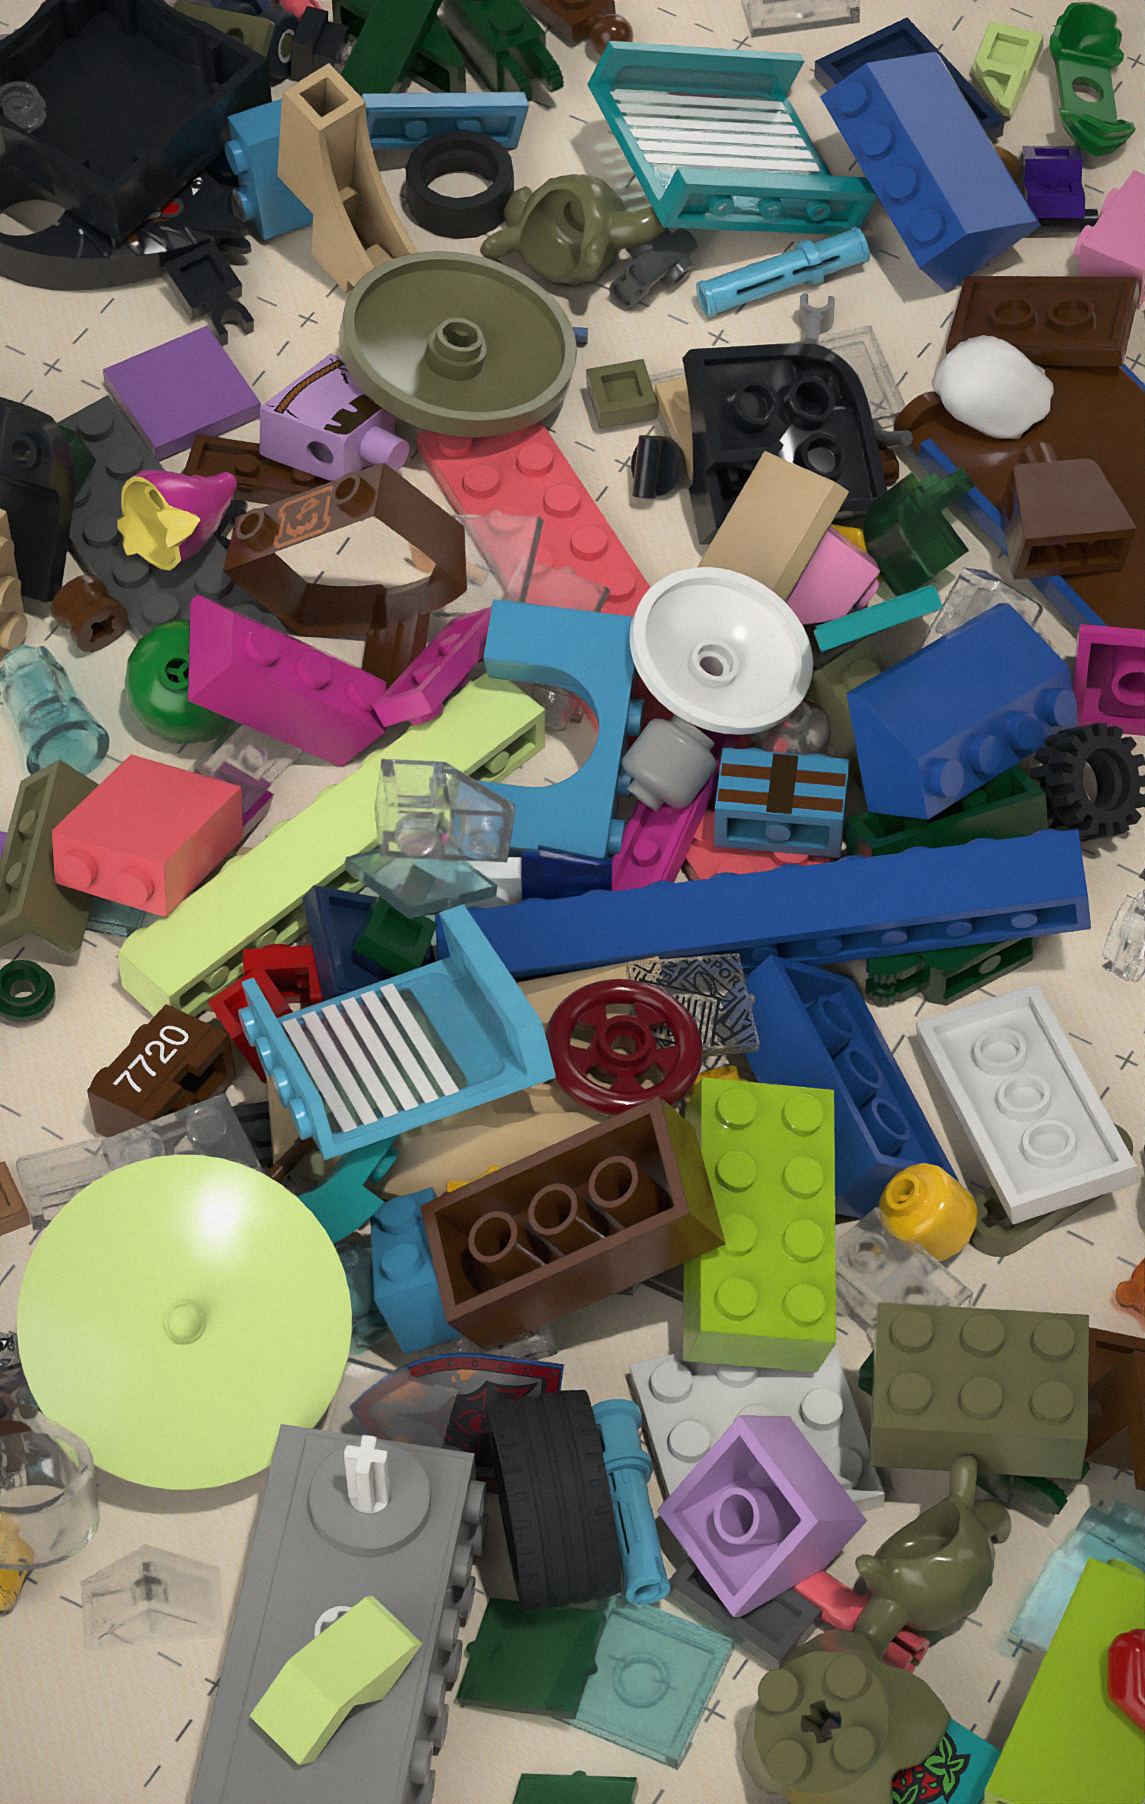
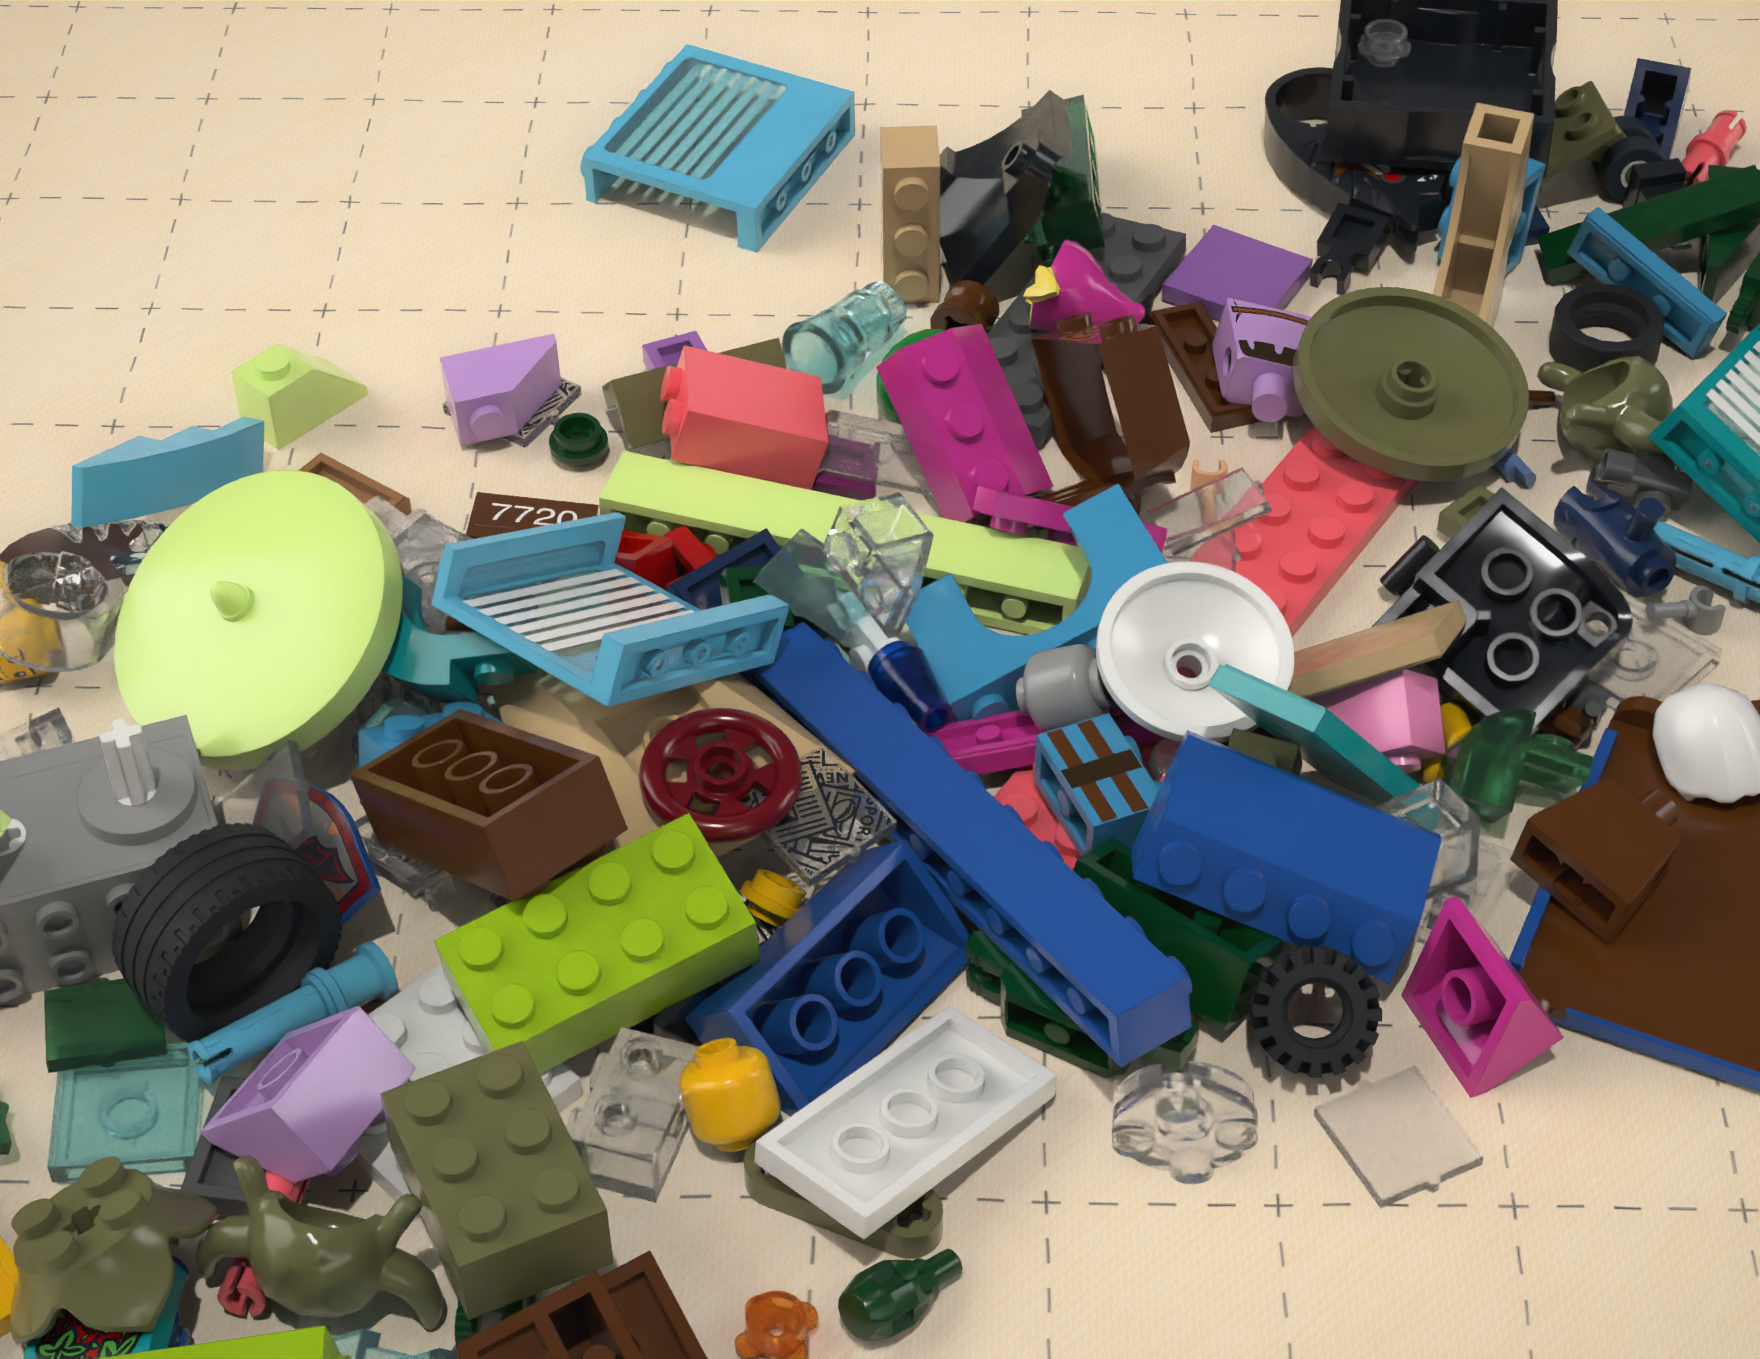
camera: 60 degrees right, 10 degrees down
none -> dark blue piece [1553,480,1677,598]

